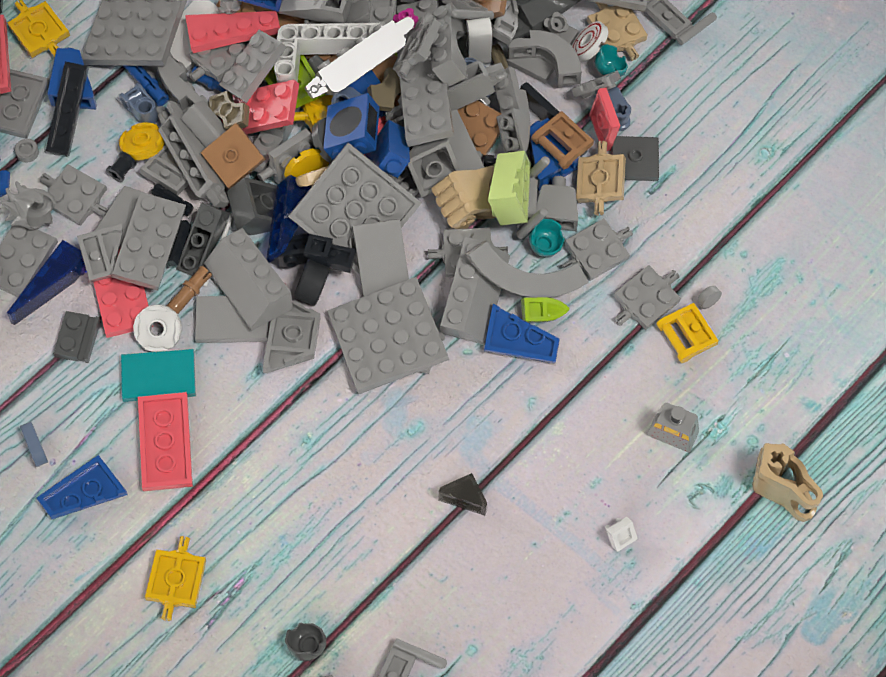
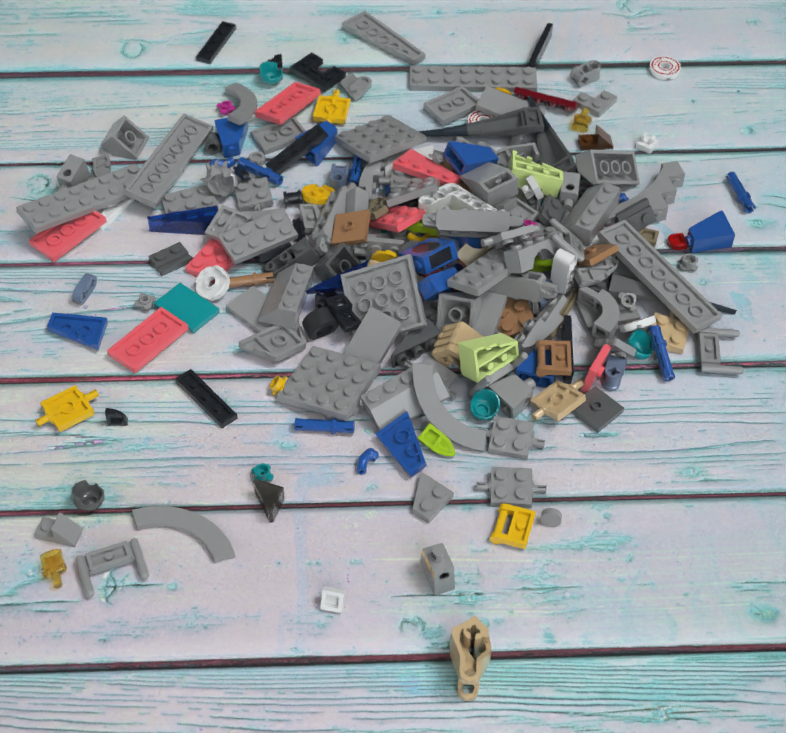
camera: 45 degrees right, 15 degrees down
none -> black tile [105,408,128,426]
none -> light grey tile [132,506,235,563]
none -> light grey plate [134,293,156,311]
none -> black tile [175,369,238,429]
none -> black axle [233,165,251,182]
none -> blue pin [237,157,284,186]
none -> teal plate [251,463,274,484]
none -> yellow plate [269,376,287,396]
none -> blue pin [294,418,355,434]
none -> blue arm [356,448,379,475]
none -> dark grey slope [392,319,441,368]
none -> light grey wing [412,472,454,524]
none -> blue pin [648,325,675,381]

